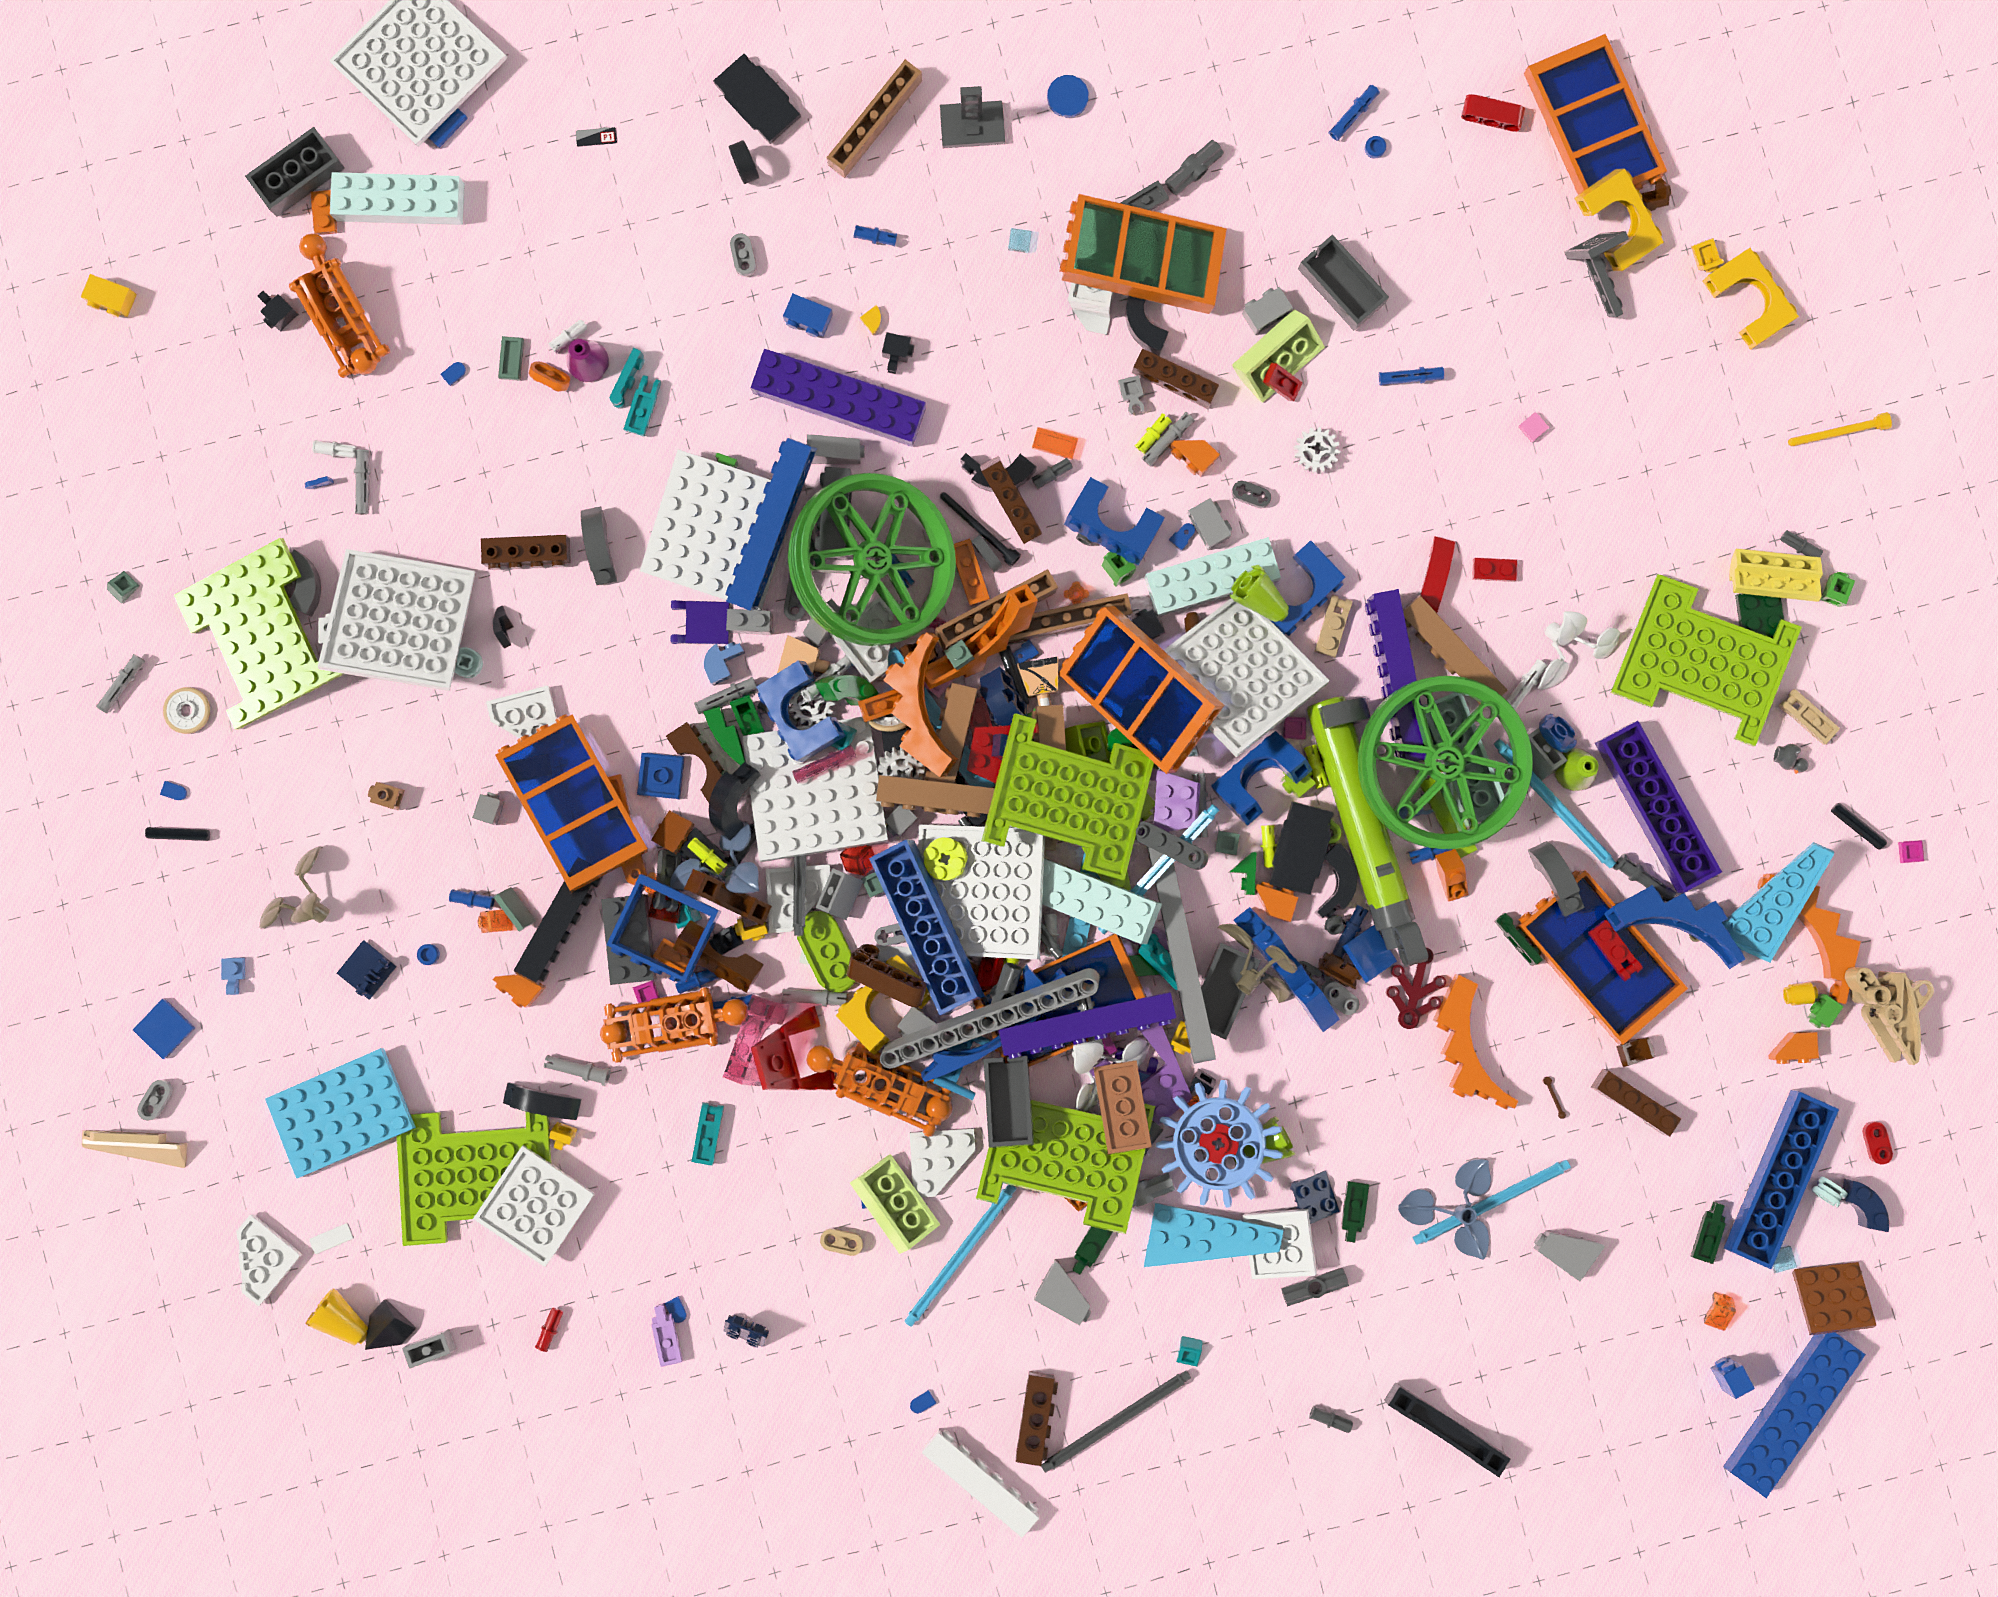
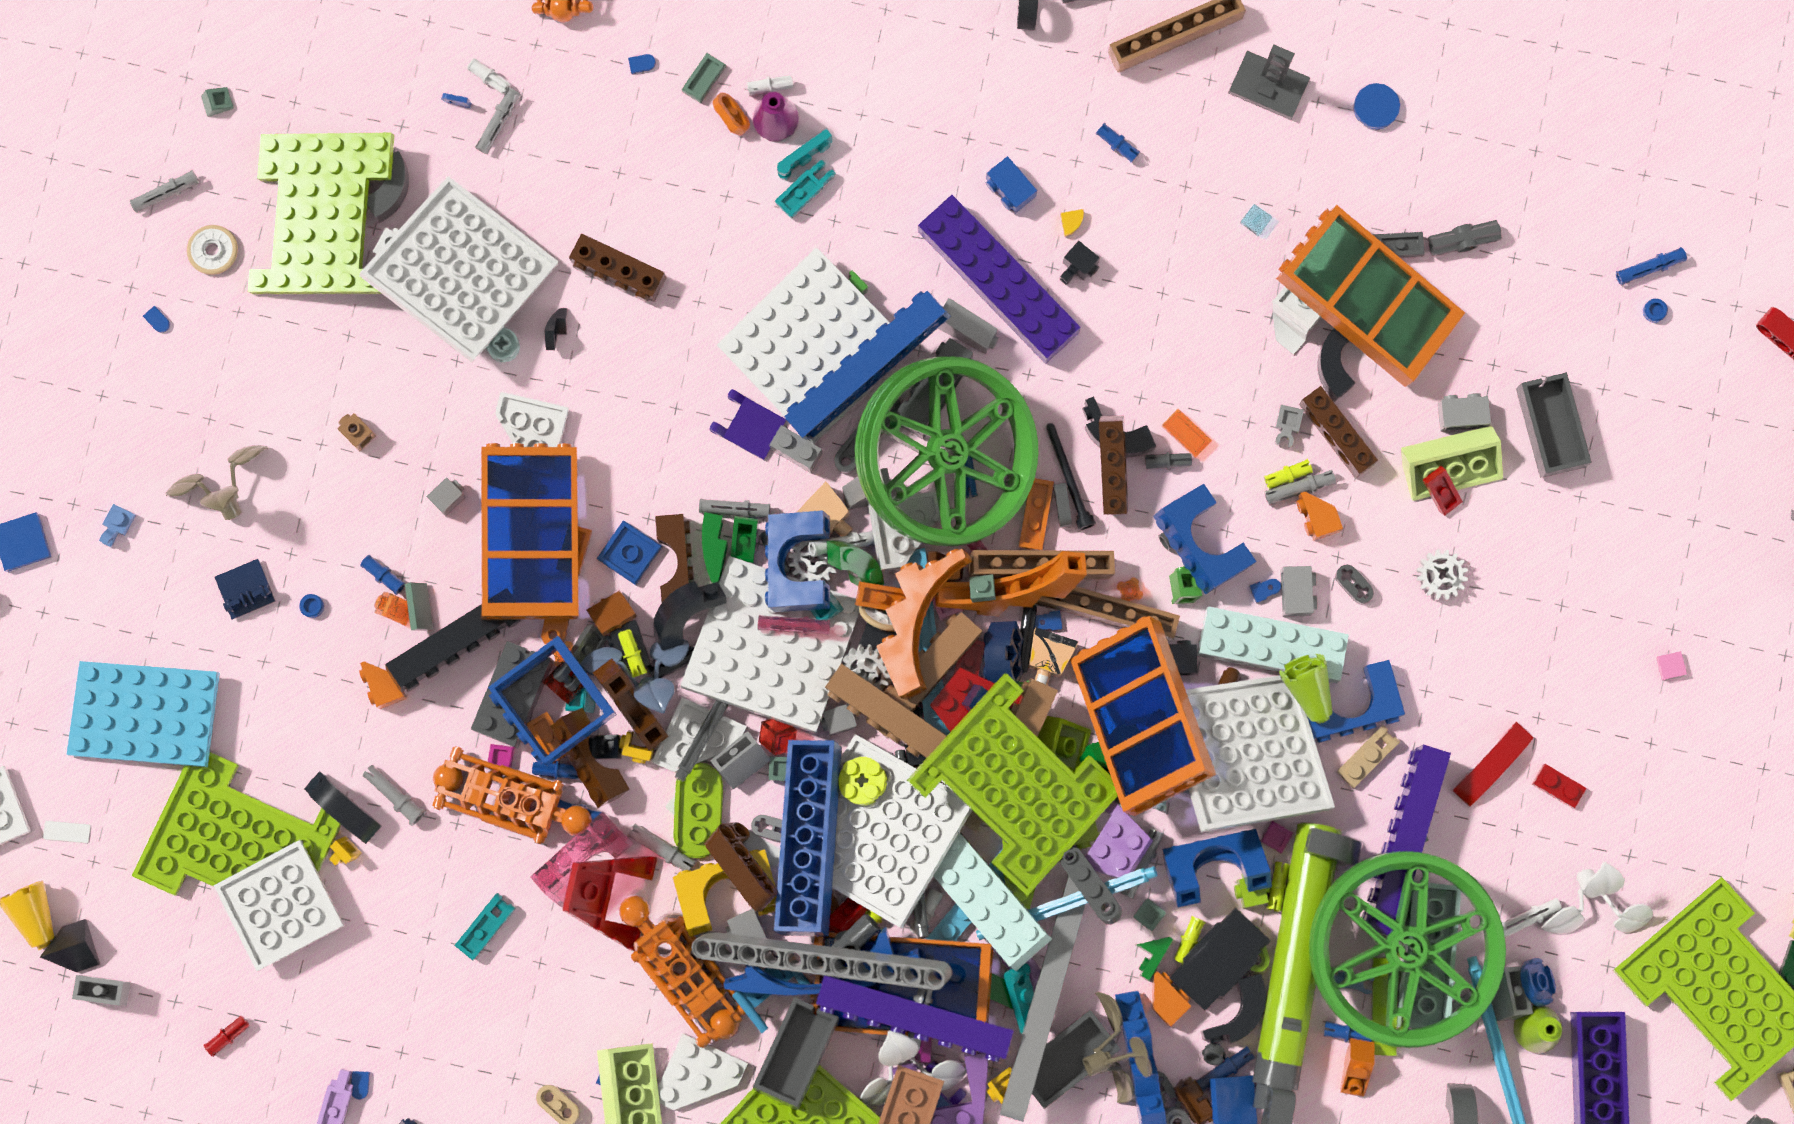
camera: 30 degrees right, 5 degrees down
black axle [145,827,210,841] -> none
dark grey arch [580,506,617,586] -> none
medium blue brick [704,642,745,686] -> none
light grey plate [730,233,756,277] -> none
blue pin [1378,366,1444,386] -> none
medium nougat brick [1403,595,1508,704] -> none

